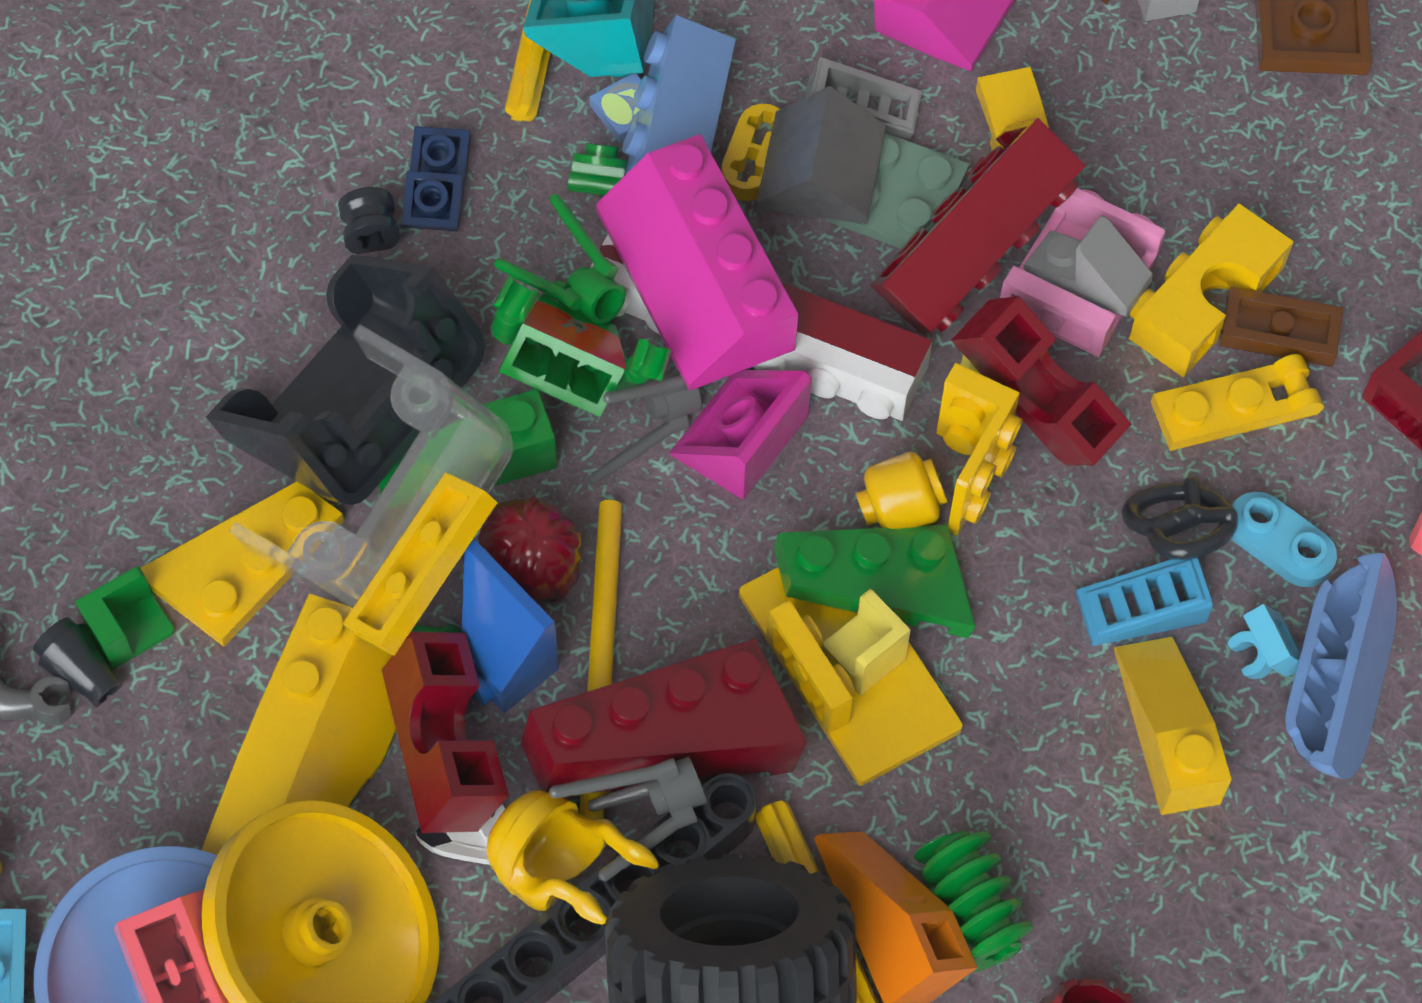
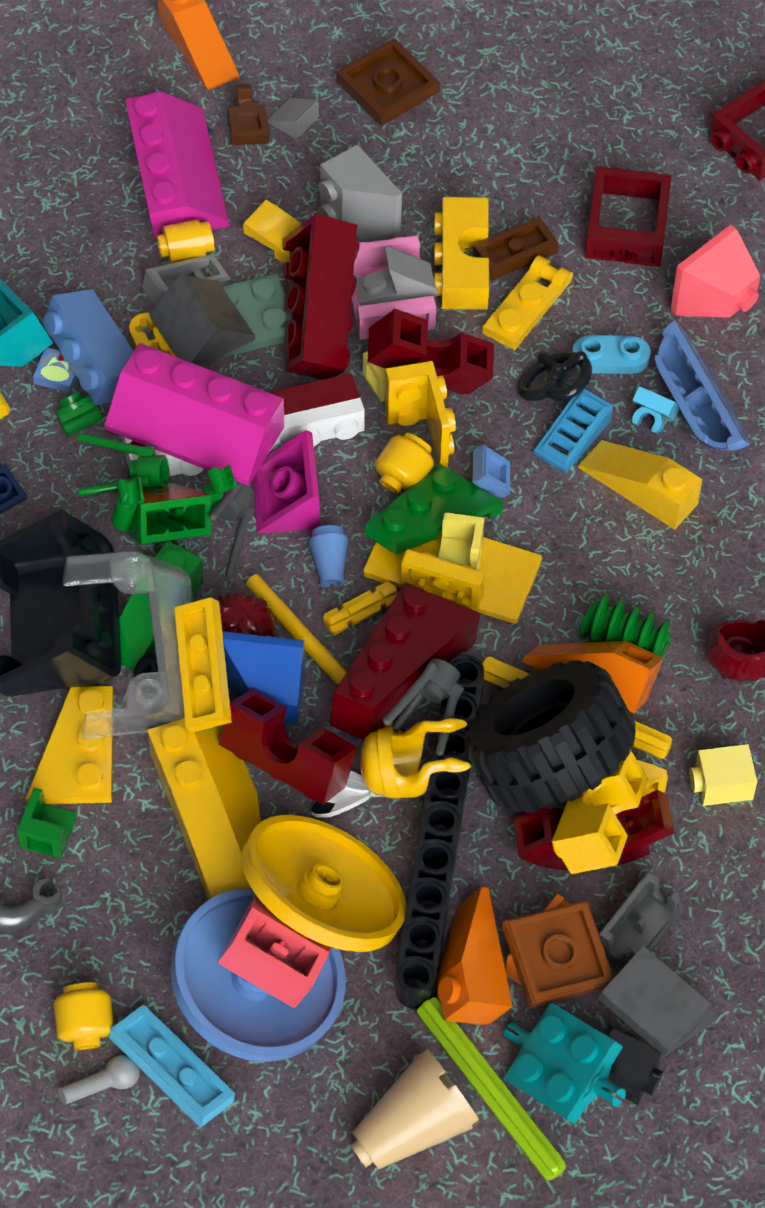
camera: 40 degrees left, 5 degrees down
black cone [33,617,123,707] -> none
none -> yellow brick [156,219,215,263]
none -> medium blue cone [308,525,349,587]
none -> light grey slope [318,144,402,241]
none -> yellow axle [323,581,398,635]
none -> medium blue tile [472,444,510,498]

